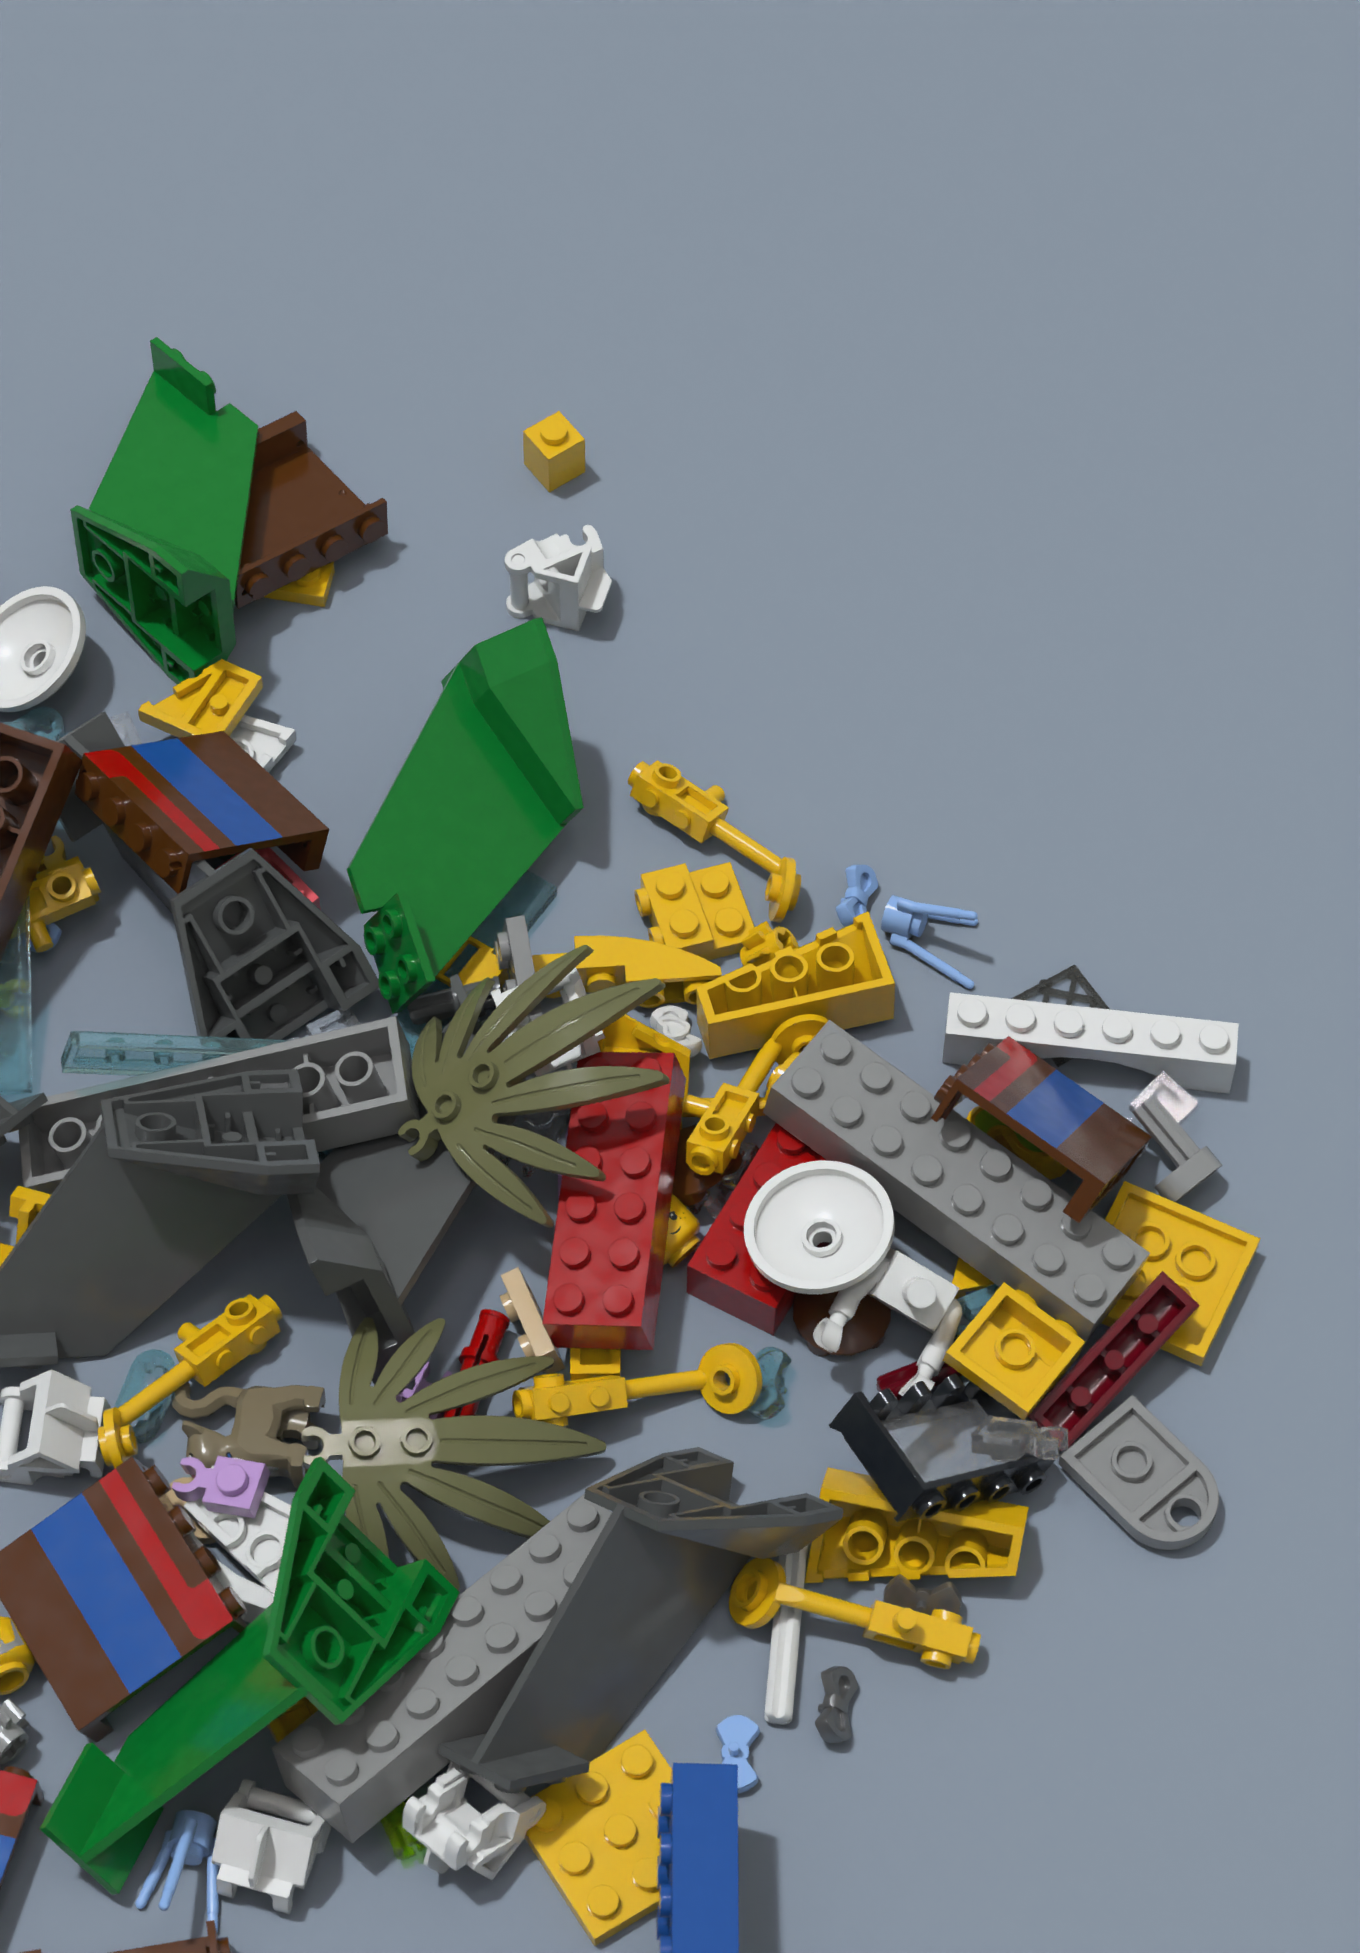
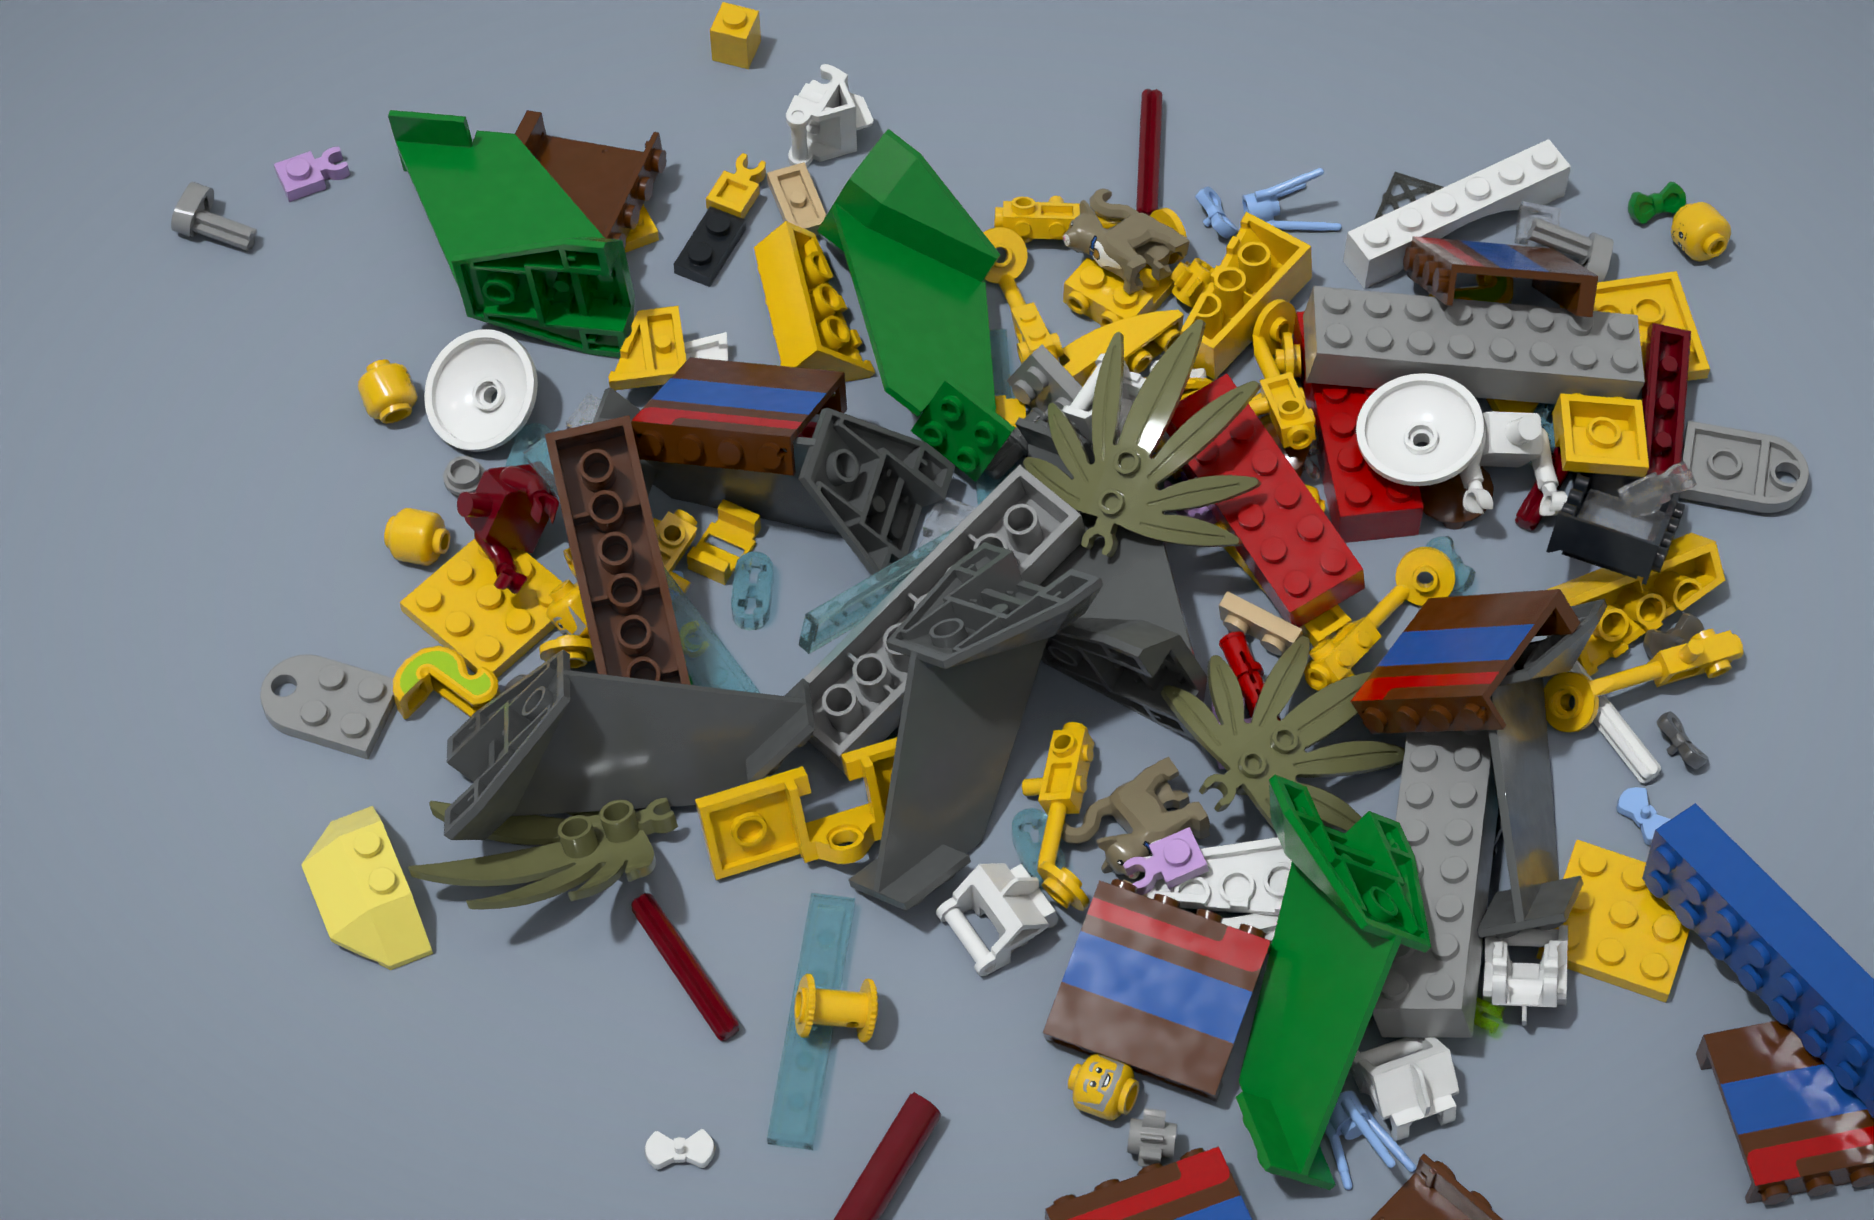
camera: 35 degrees left, 0 degrees up
none -> lavender plate [274,147,350,202]
none -> black plate [673,206,746,287]
none -> yellow piece [687,499,761,585]
none -> yellow plate [706,153,766,219]
none -> clear light blue beam [731,551,774,631]
none -> yellow wedge [754,221,875,382]
none -> tan plate [767,162,826,235]
none -> yellow piece [983,227,1063,365]
none -> dark tan animal [1063,188,1190,295]
none -> dark red axle [1136,89,1163,216]
none -> reddish brown panel [1350,589,1581,734]
none -> green piece [1627,181,1686,224]
none -> yellow head [1670,202,1731,262]

